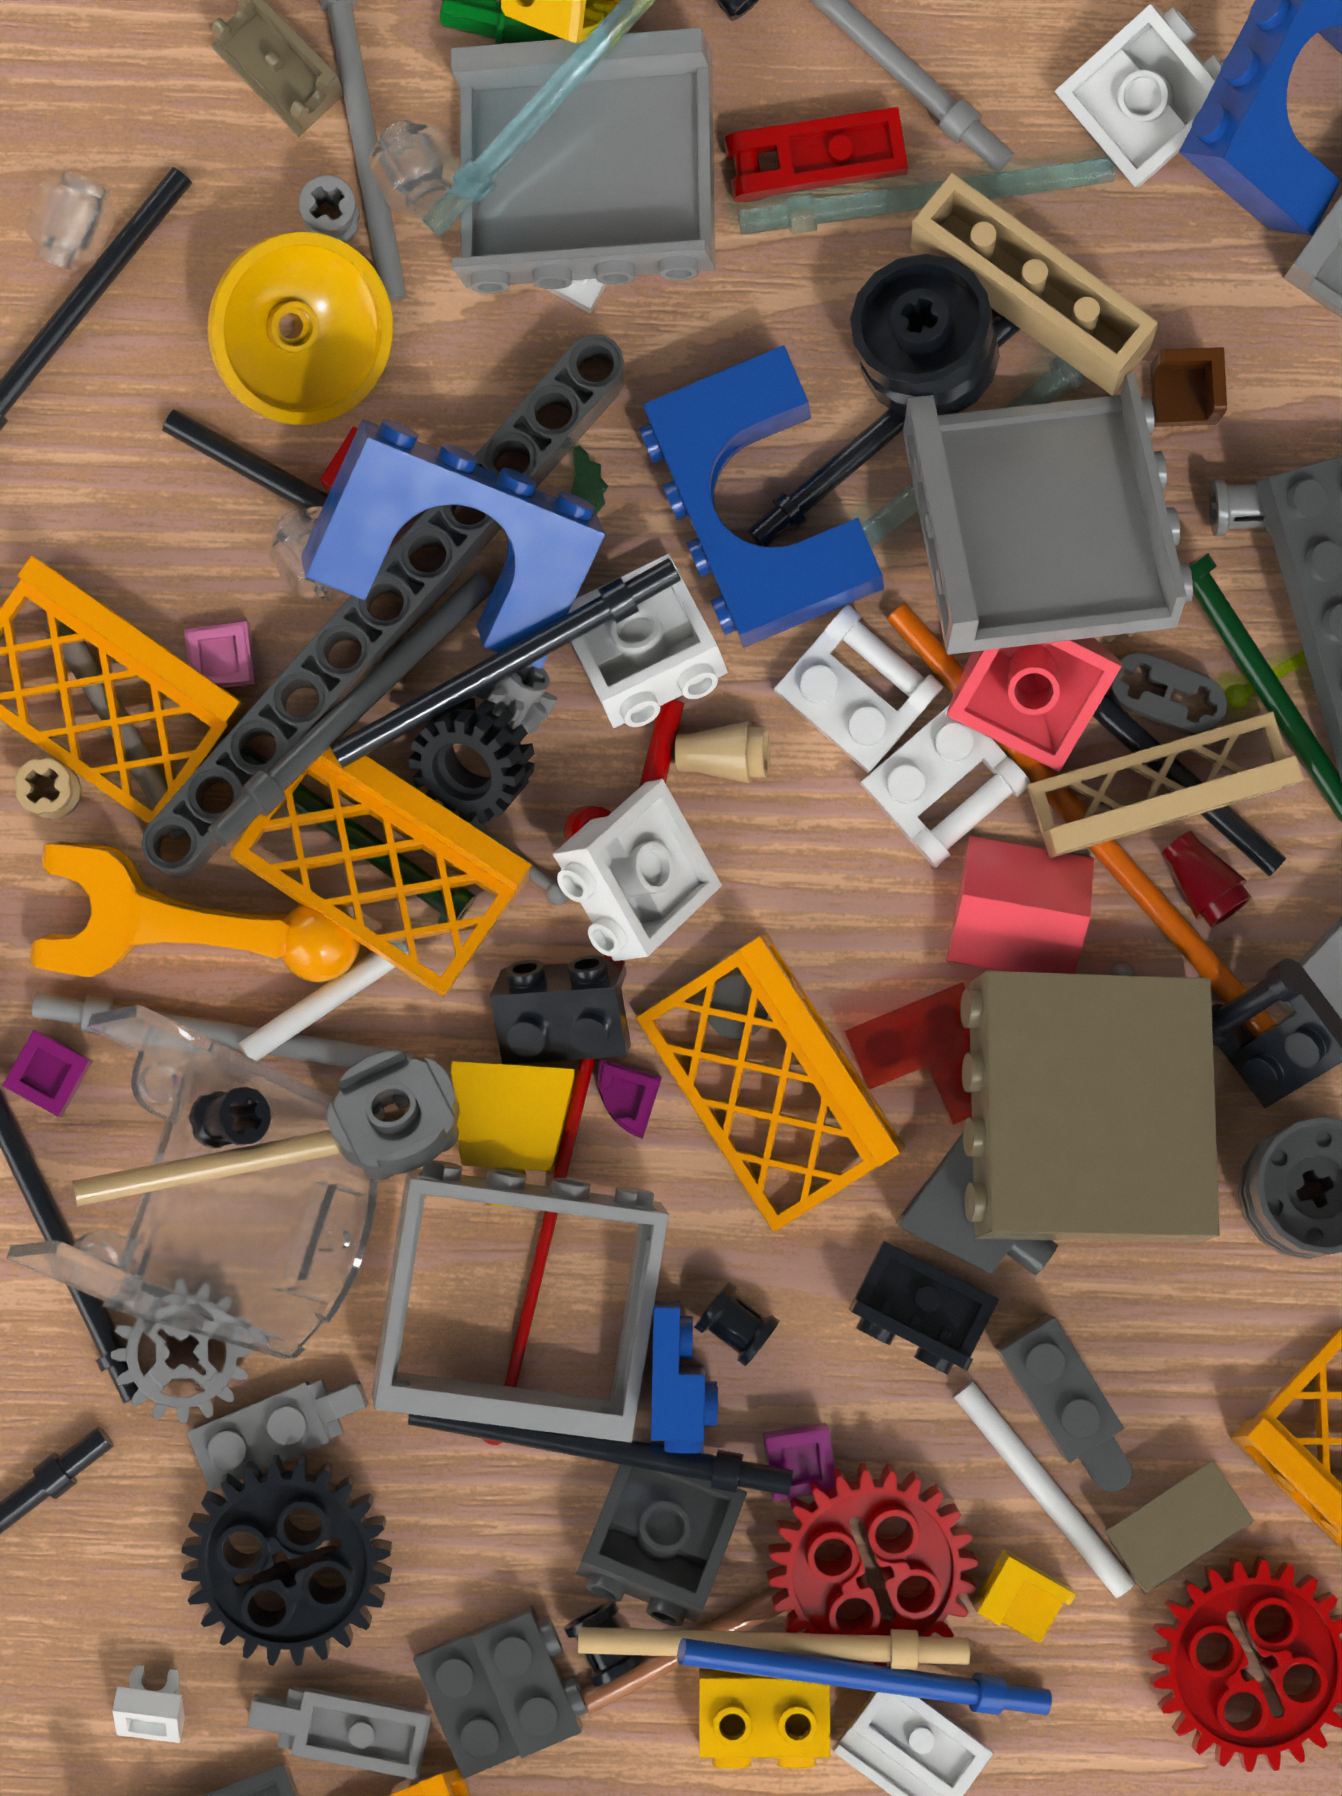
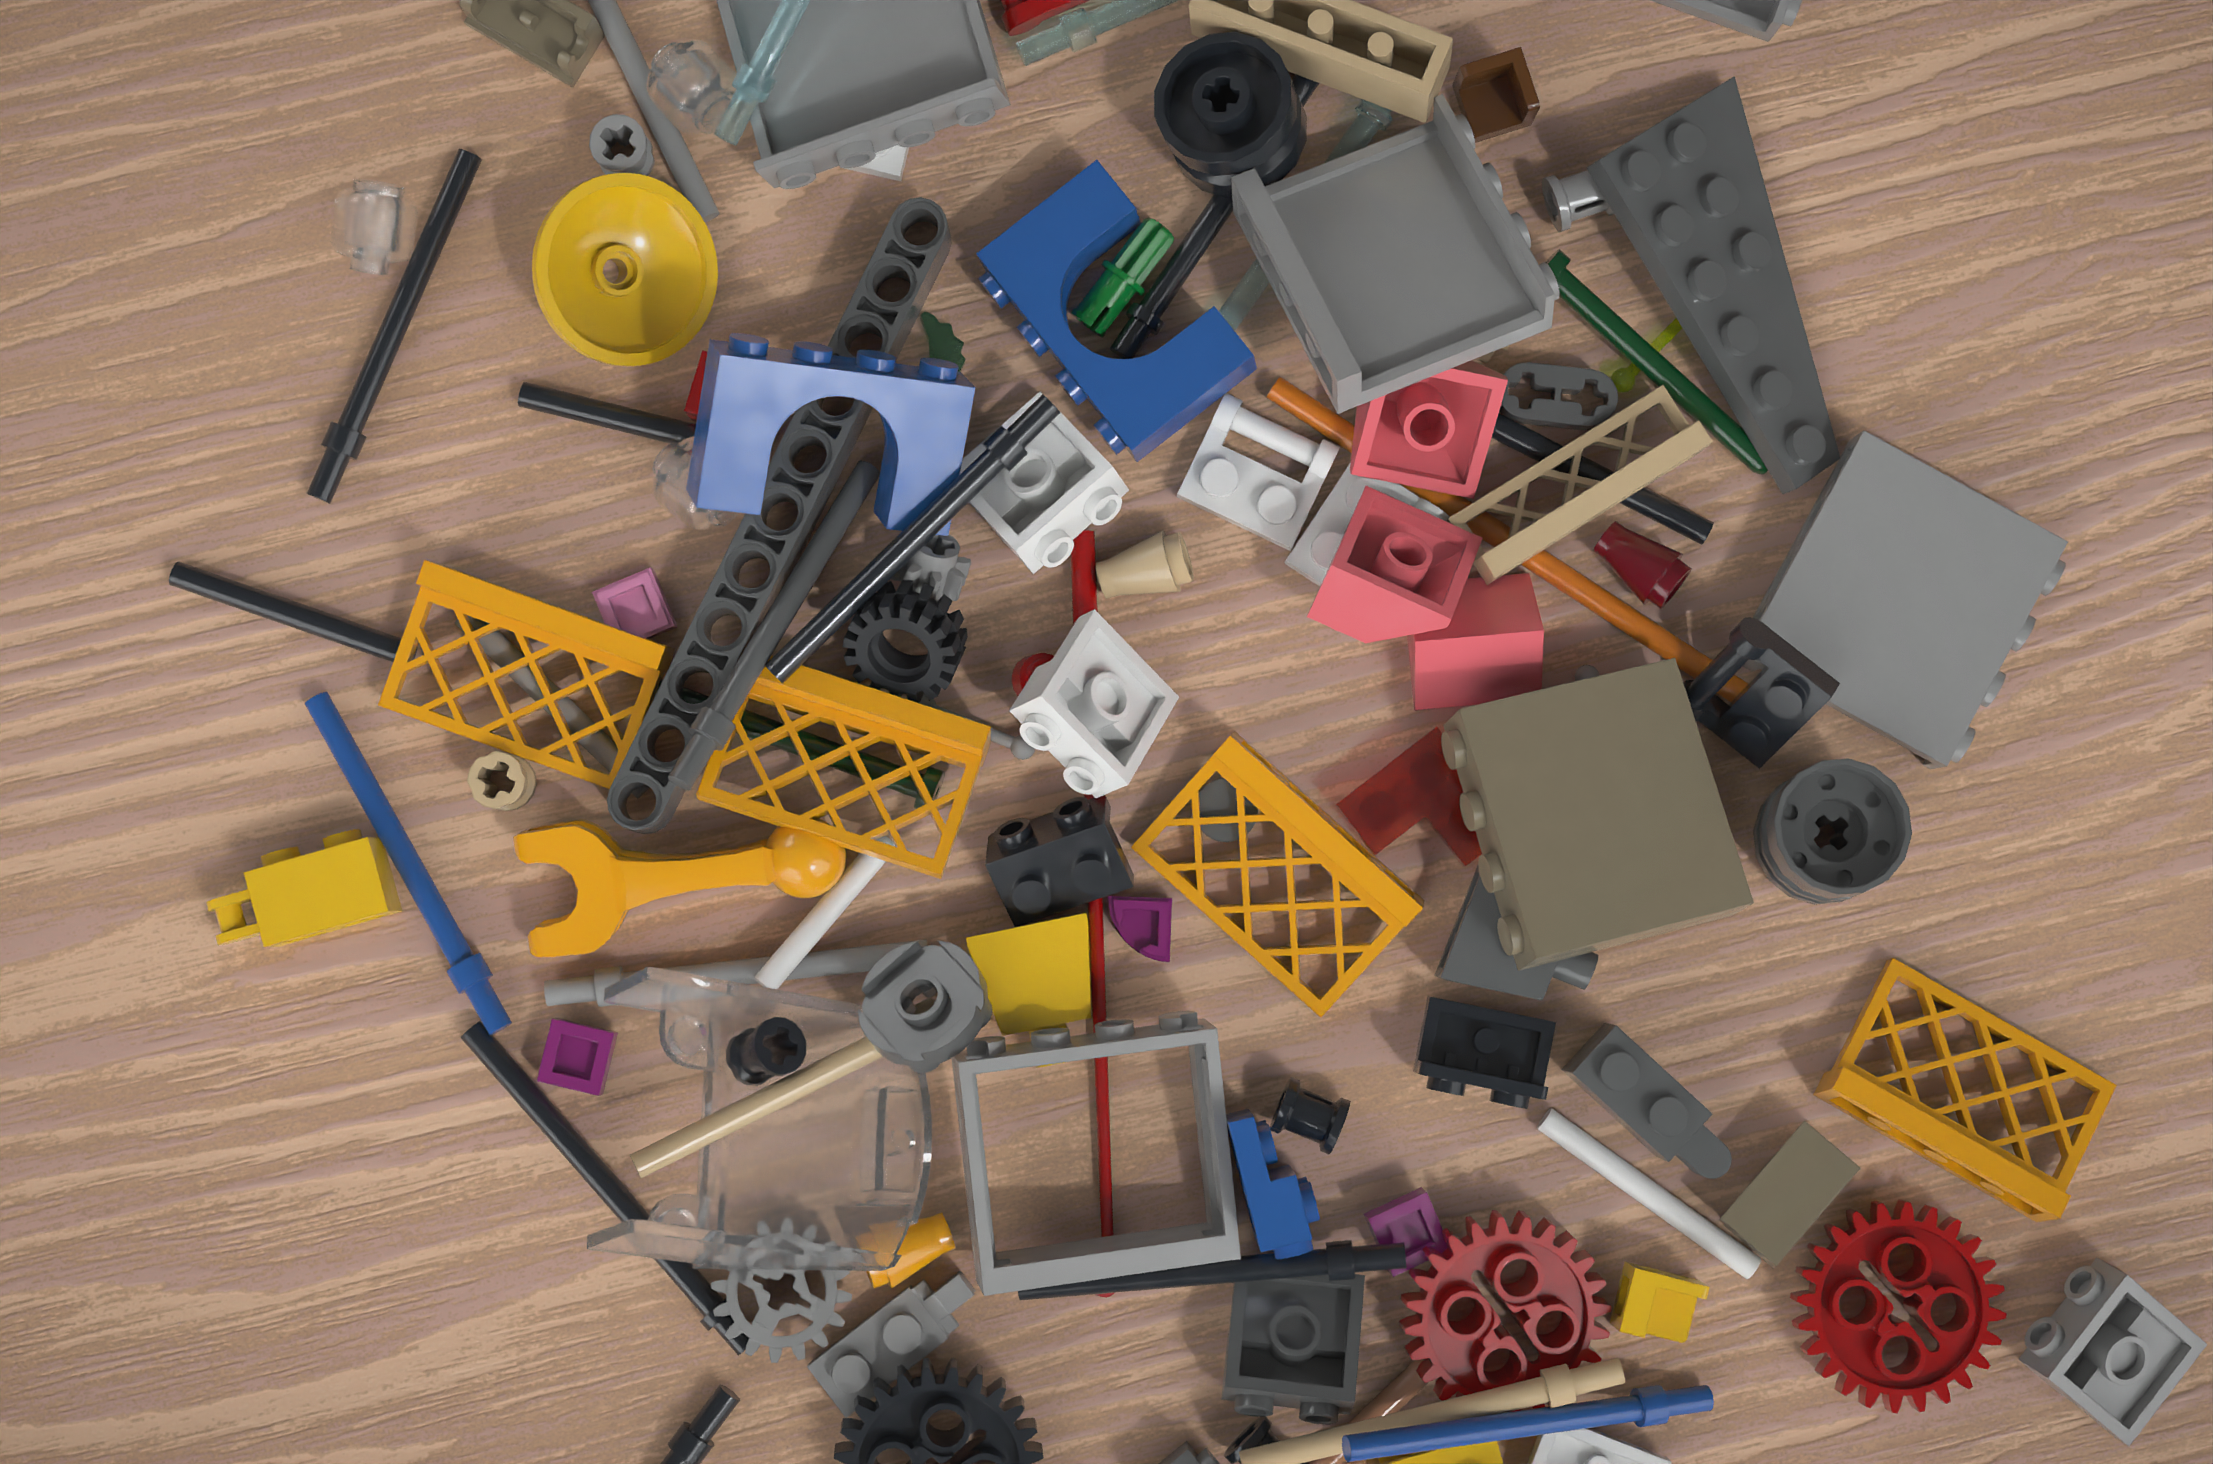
camera: 15 degrees left, 0 degrees up
none -> light orange cone [855,1212,956,1289]
none -> green axle [1071,217,1174,338]
none -> coral slope [1307,486,1483,643]

